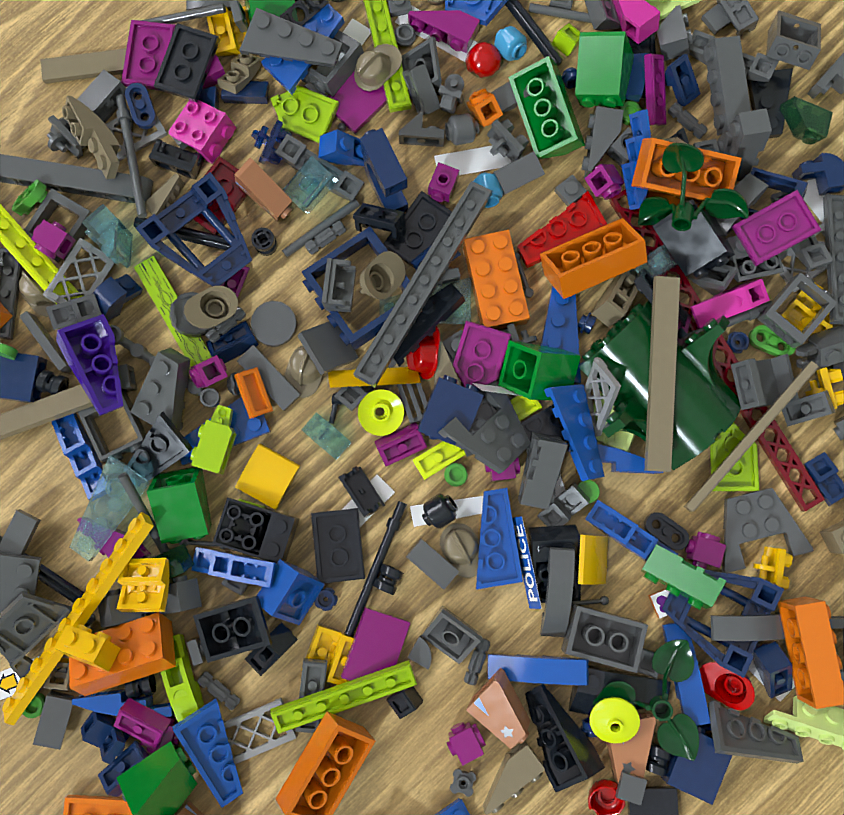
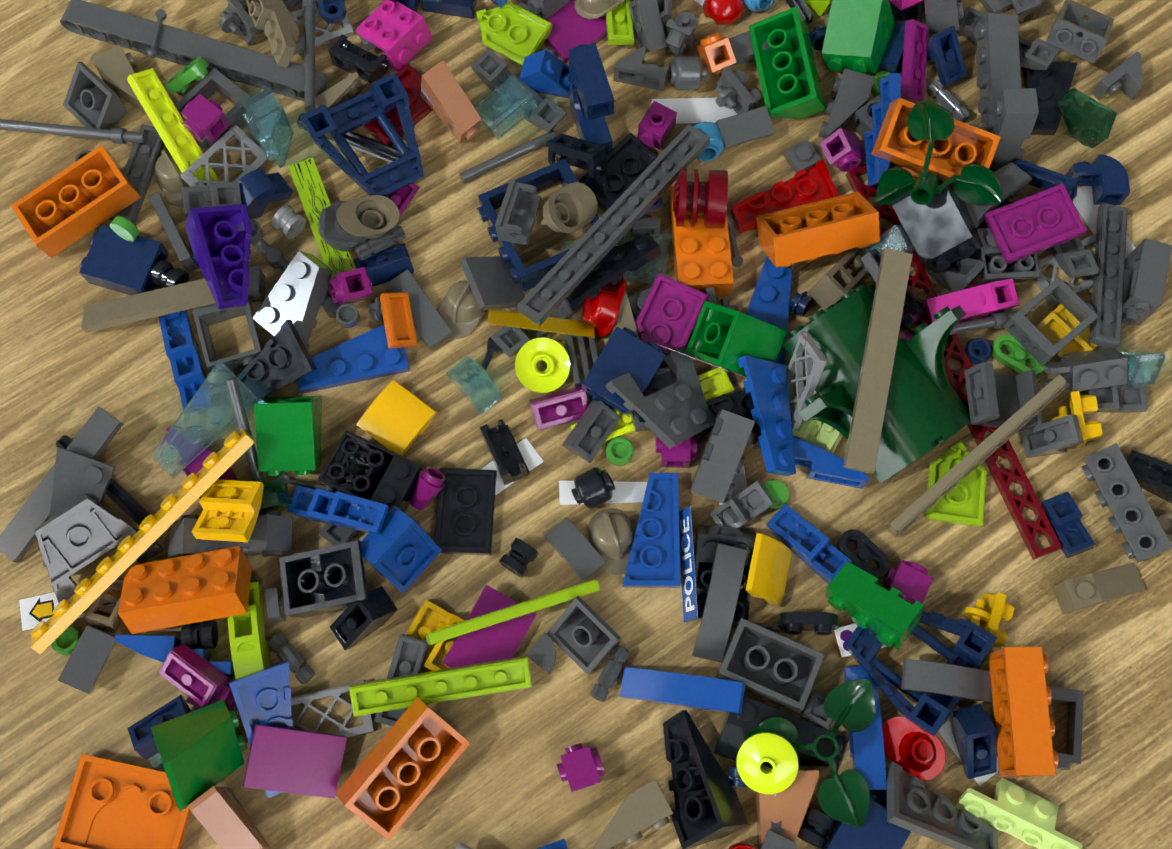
camera: 10 degrees right, 10 degrees down
yellow brick [54,624,121,672] -> none
dark blue brick [81,711,130,765] -> none
lime hinge [190,405,237,475] -> none
clear blue hips [251,120,292,165] -> none
black wheel [251,227,278,256] -> none
dark grey tile [251,301,297,347] -> none
dark grey axle [305,221,346,255] -> none
dark blue plate [314,587,338,611] -> none
black bar [344,501,407,637] -> none
black slope [386,686,423,719] -> none
dark grey plate [450,769,476,797] -> none
nougat slope [466,668,530,749] -> none
dark grey wing [722,488,814,573] -> none
none -> magenta tile [243,724,347,799]
none -> light grey wheel [271,205,306,239]
none -> magenta cone [409,467,446,510]
none -> lime tile [425,580,600,645]
none -> dark grey slope [563,401,621,463]
none -> dark red wheel [673,168,728,229]
none -> black plate [779,612,838,635]

